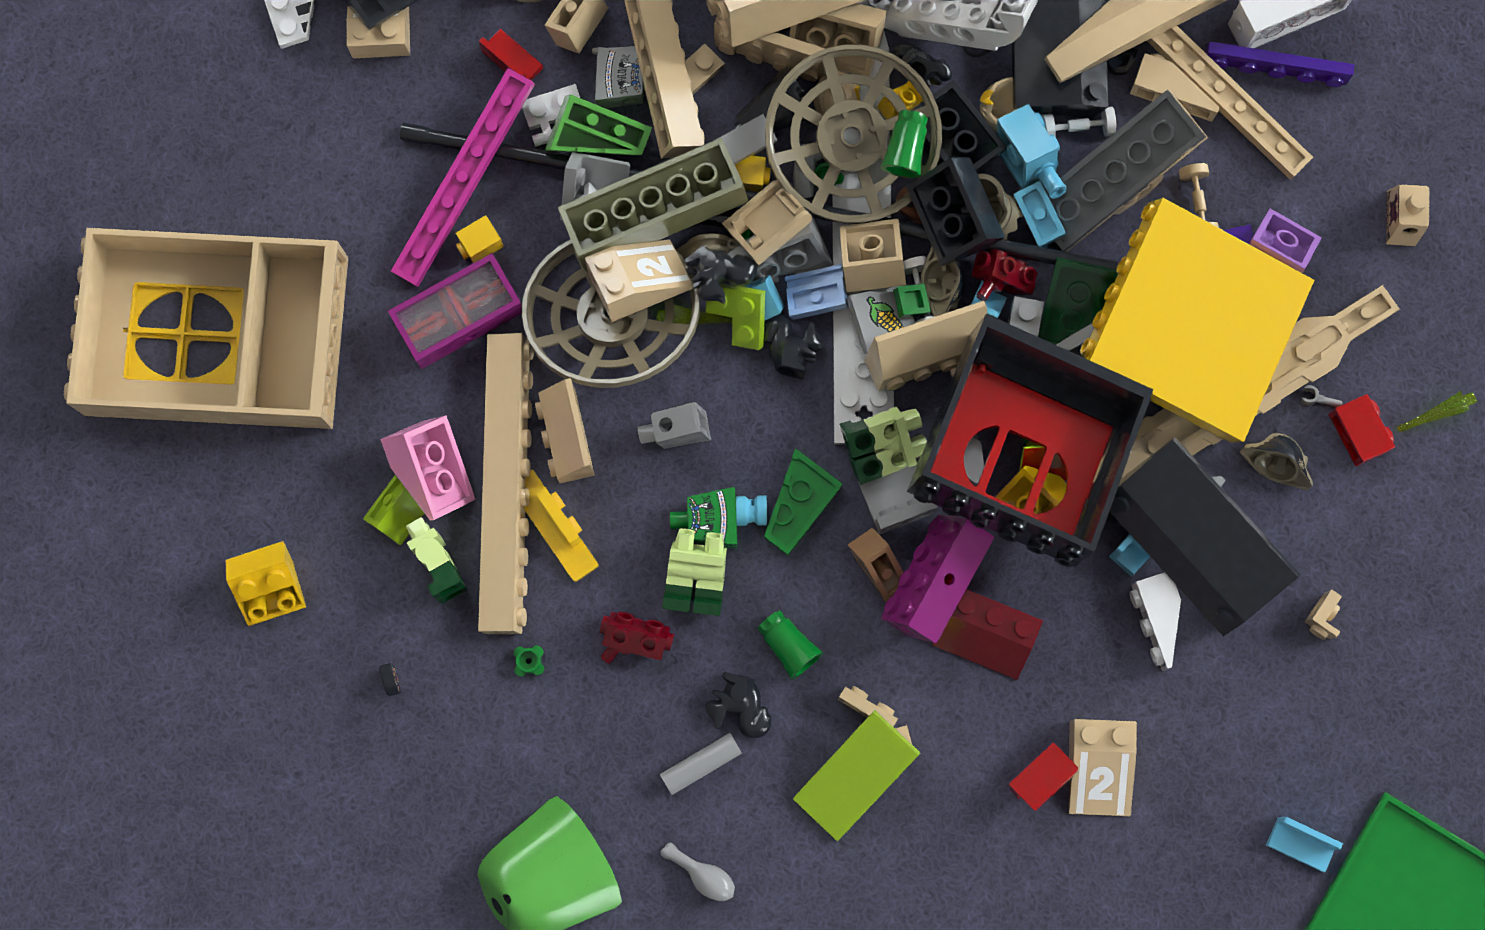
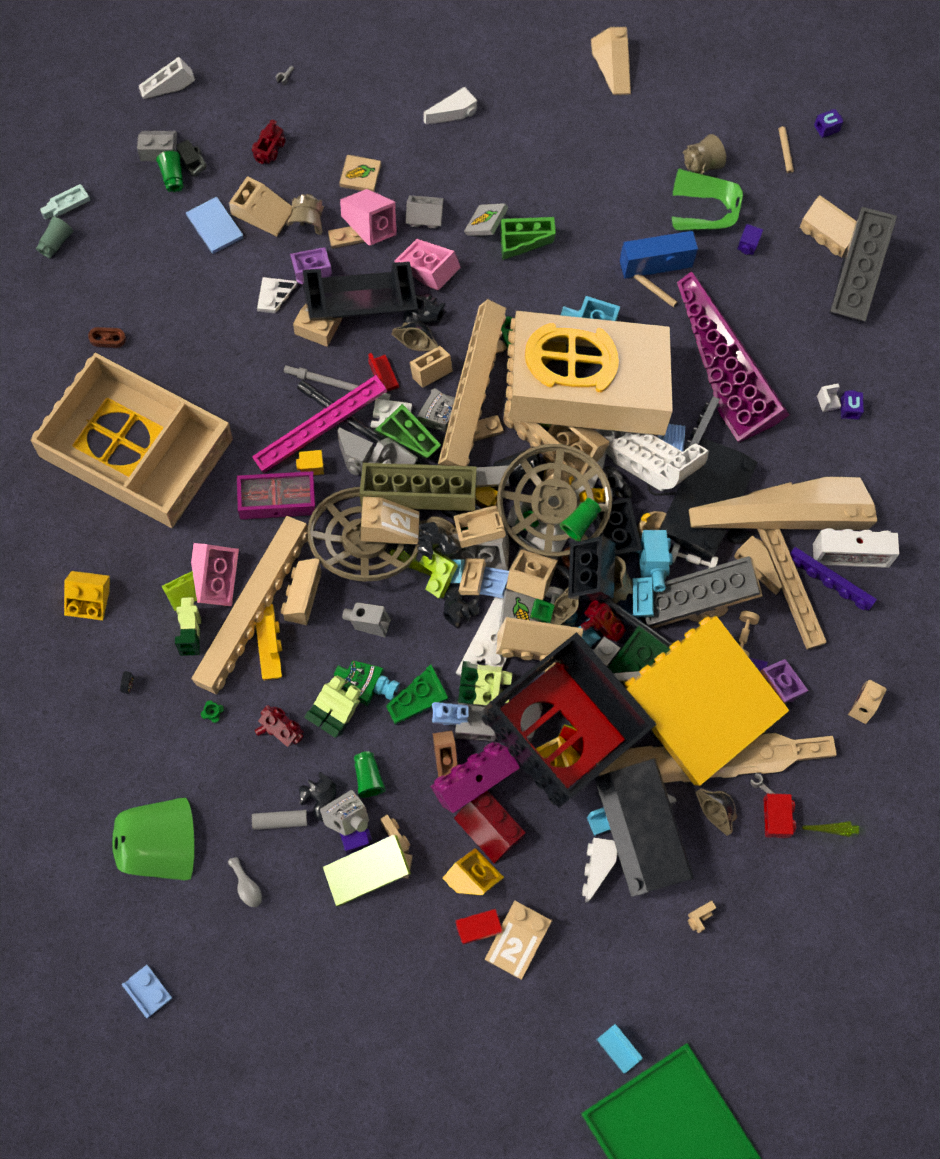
camera: 20 degrees right, 10 degrees down
none -> copper plate [88,327,126,348]
none -> light grey bar [284,365,391,400]
none -> light grey torso [320,790,369,836]
none -> light grey slope [338,428,373,476]
none -> dark purple brick [340,829,372,855]
none -> light blue hips [432,702,469,725]
none -> yellow slope [443,848,504,895]
none -> tan plate [459,558,486,595]

